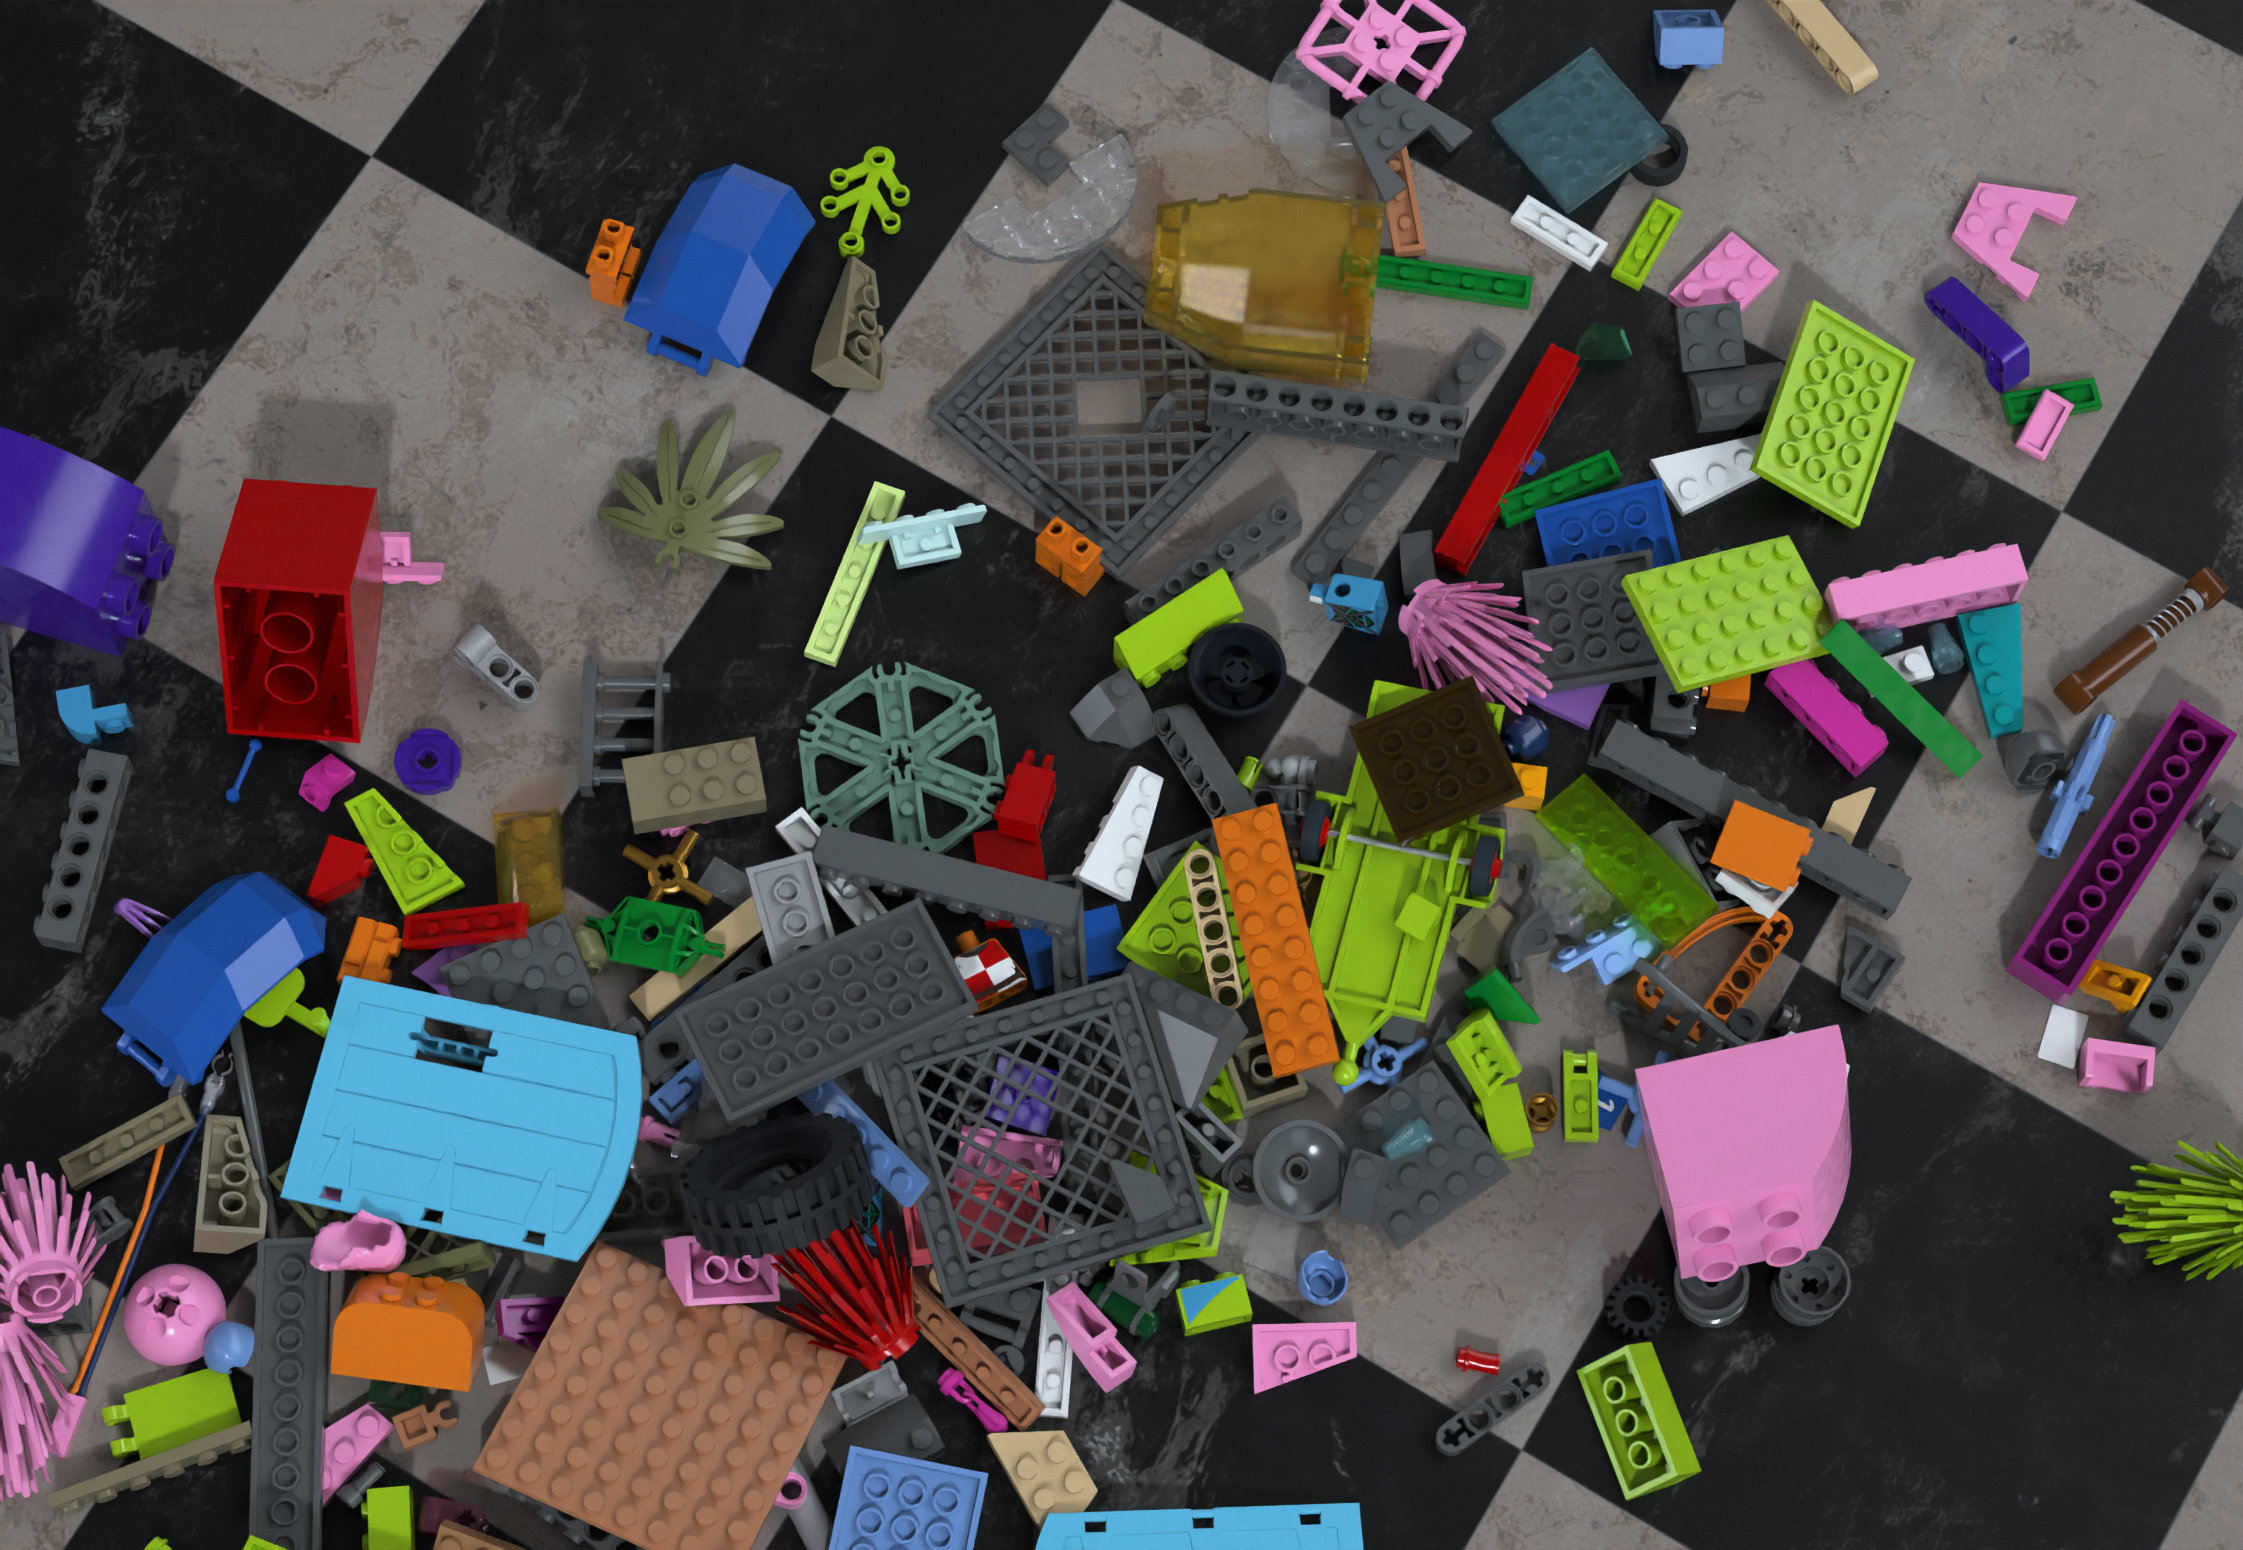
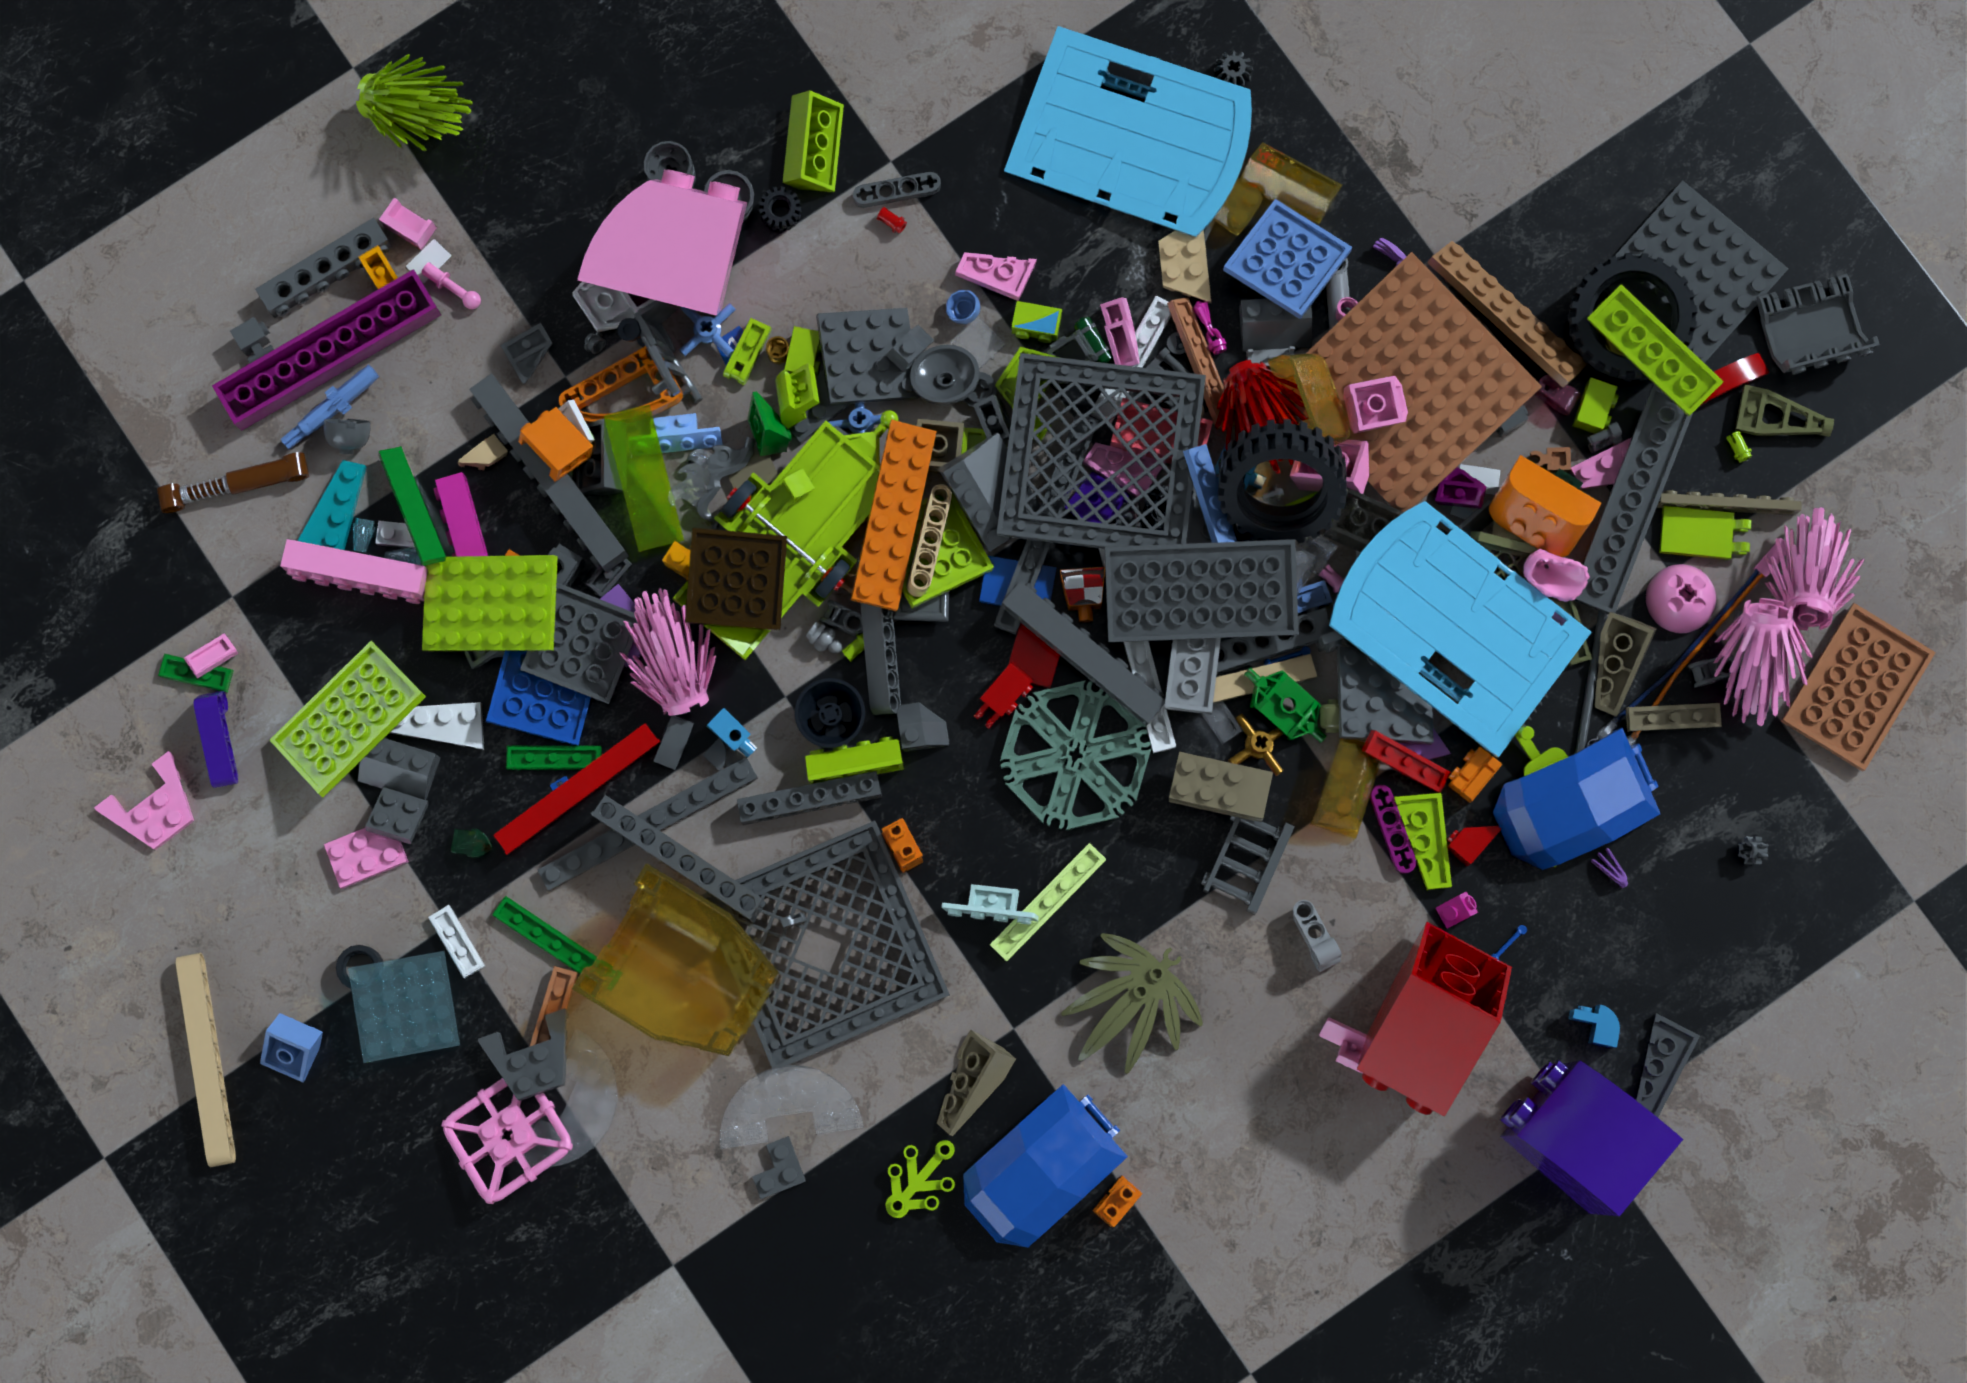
camera: 150 degrees left, 10 degrees up
dark grey brick [33,749,133,953] -> none
medium blue hair [202,1321,255,1374] -> none
dark purple plate [394,728,462,795] -> none
white wing [1072,766,1164,902] -> none
dark grey slope [1108,1159,1178,1232] -> none
clear light blue cone [1382,1117,1435,1162] -> none
dark blue head [1500,715,1549,763] -> none
lime tile [1611,197,1684,291] -> none
none -> bright pink pin [422,262,481,309]
none -> clear yellow windscreen [1268,354,1351,445]
none -> bright pink slope [1343,376,1408,434]
none -> magenta beam [1370,785,1416,874]

